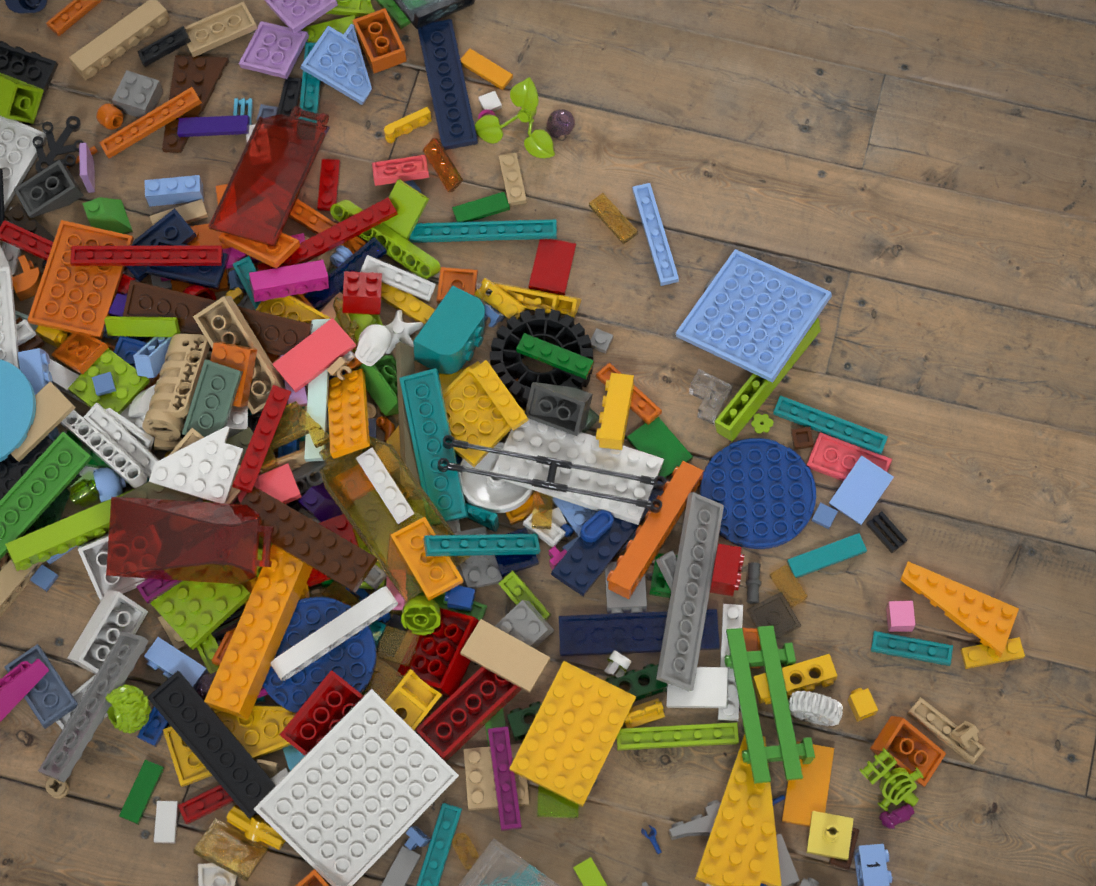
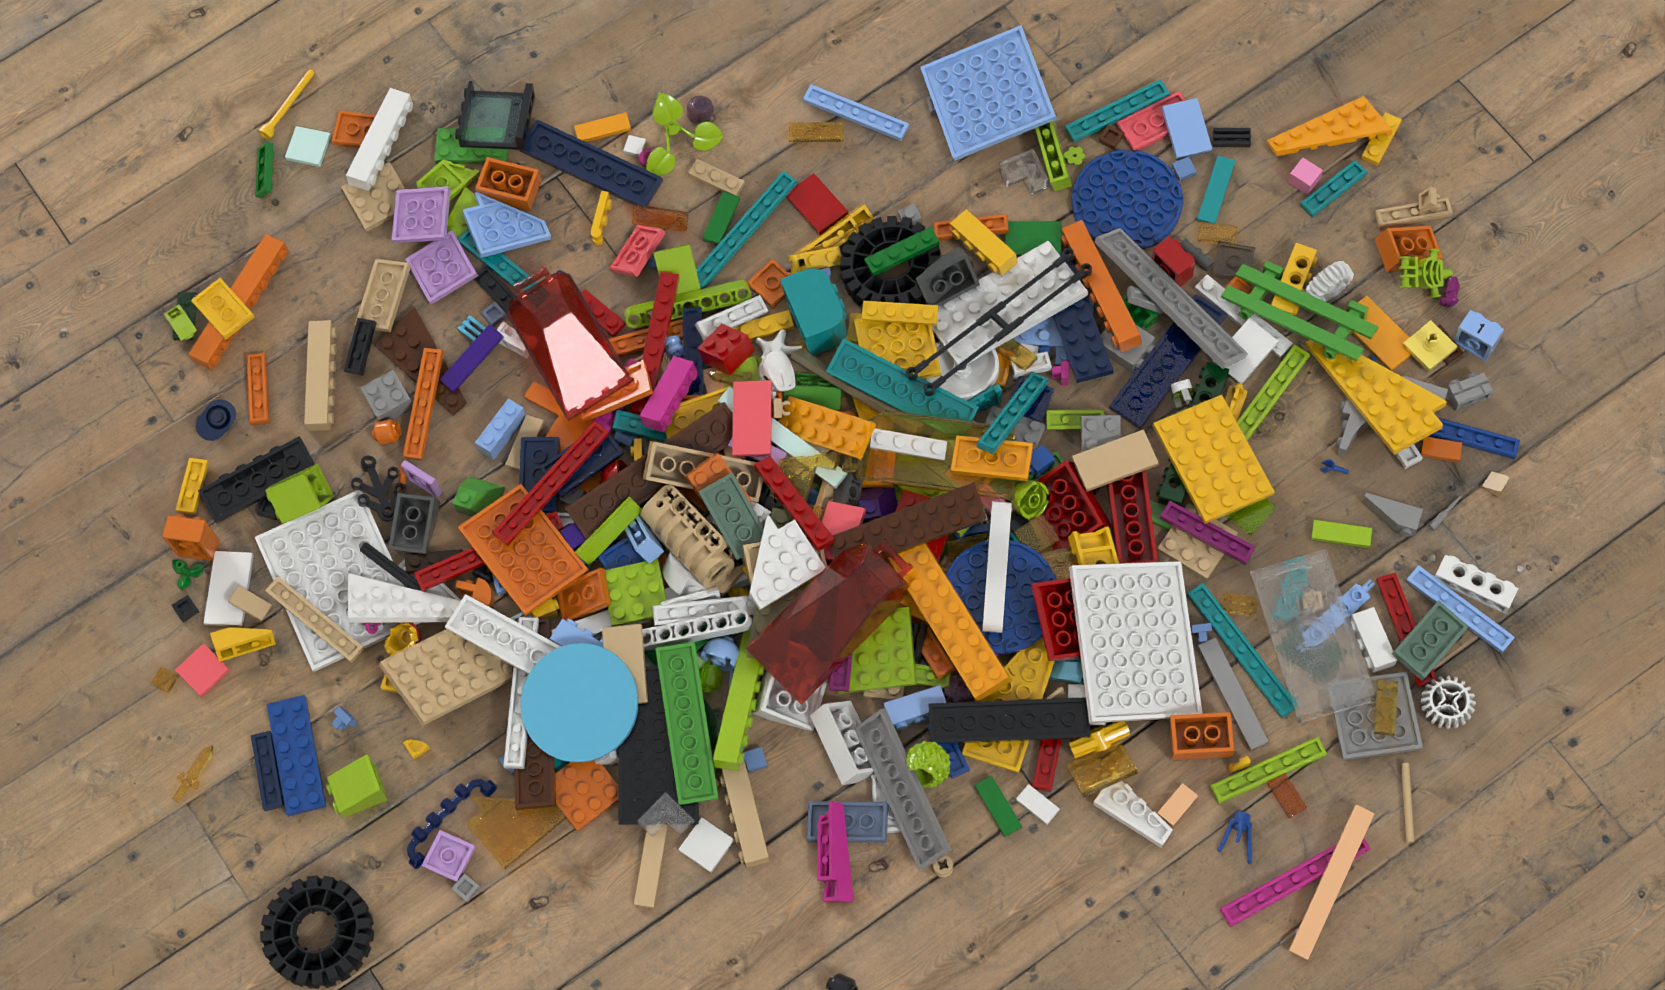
camera: 45 degrees left, 0 degrees up
medium blue tile [92,372,116,396] -> none
blue tile [580,510,614,543] -> none
yellow brick [848,688,878,722] -> none

